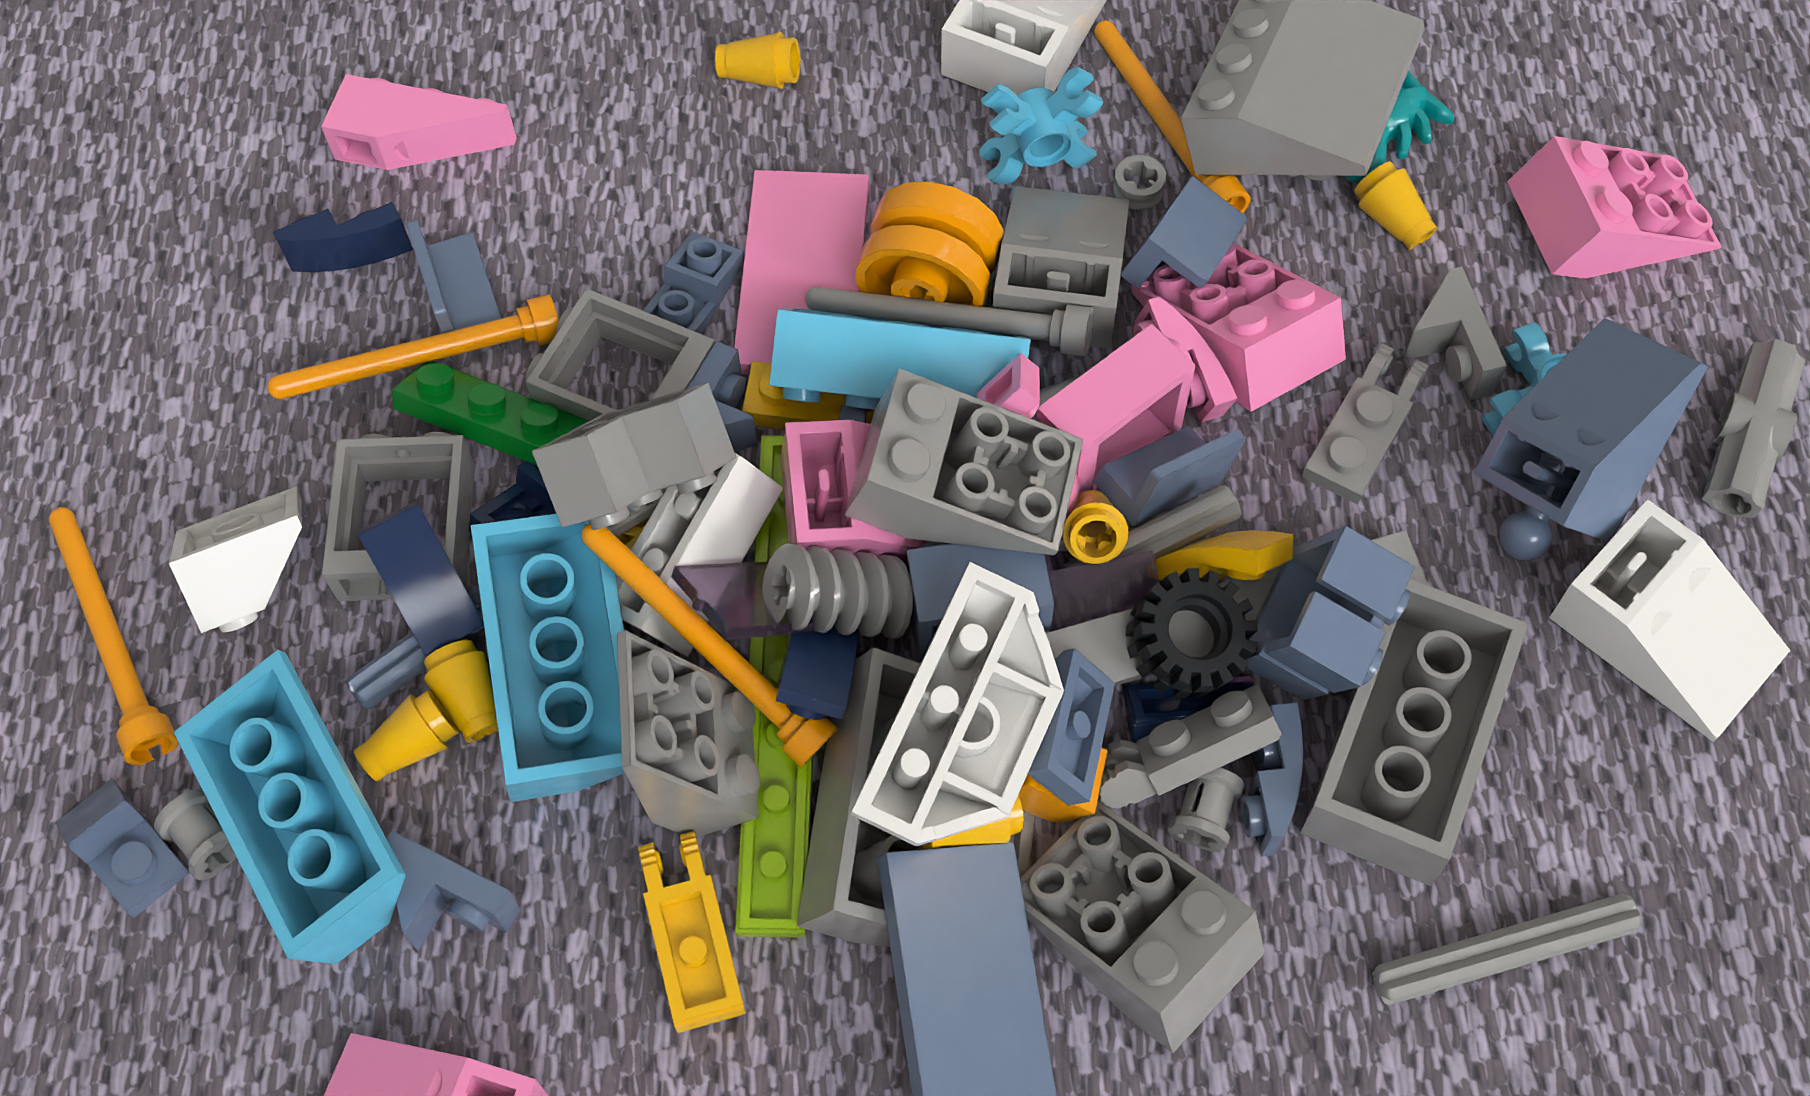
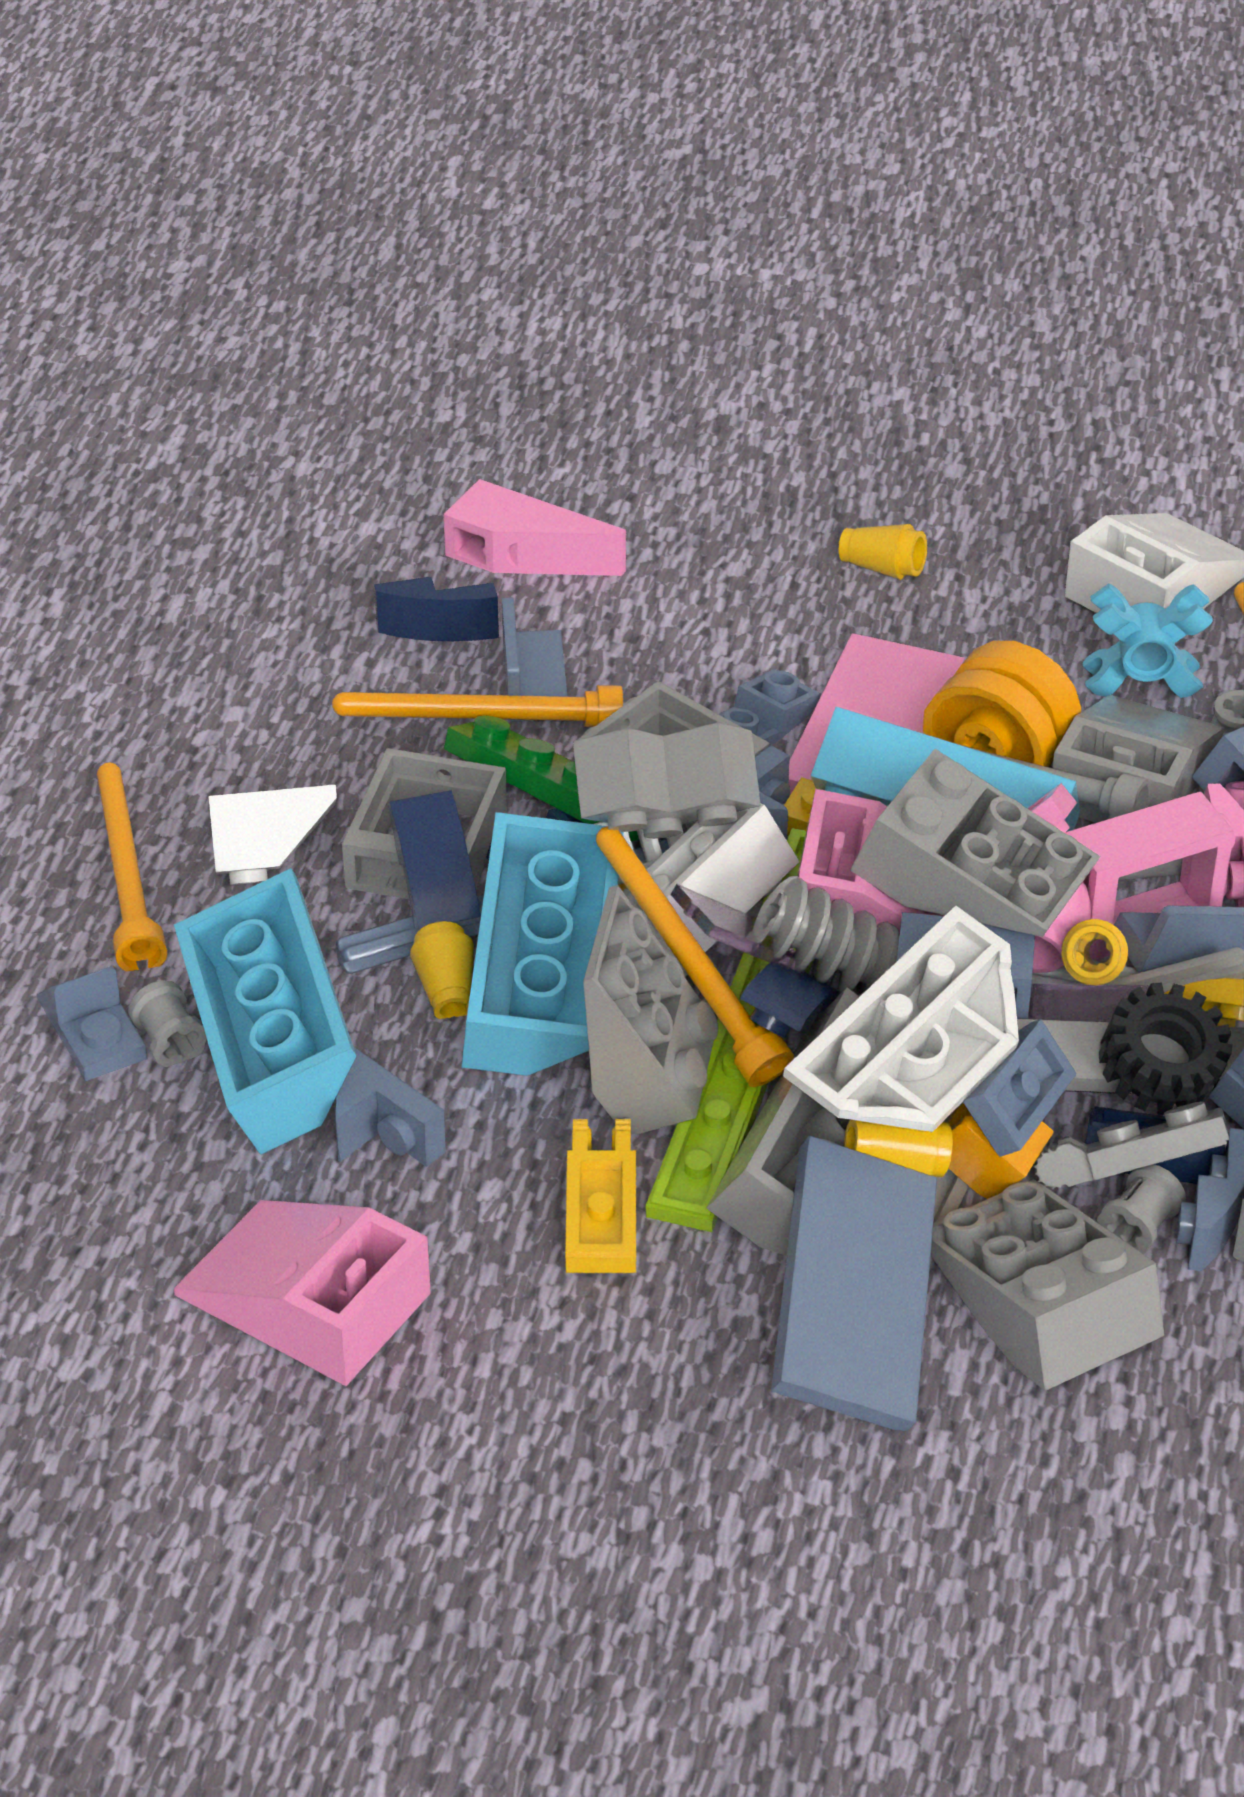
camera: 15 degrees right, 20 degrees down
yellow cone [354,690,459,782] -> none

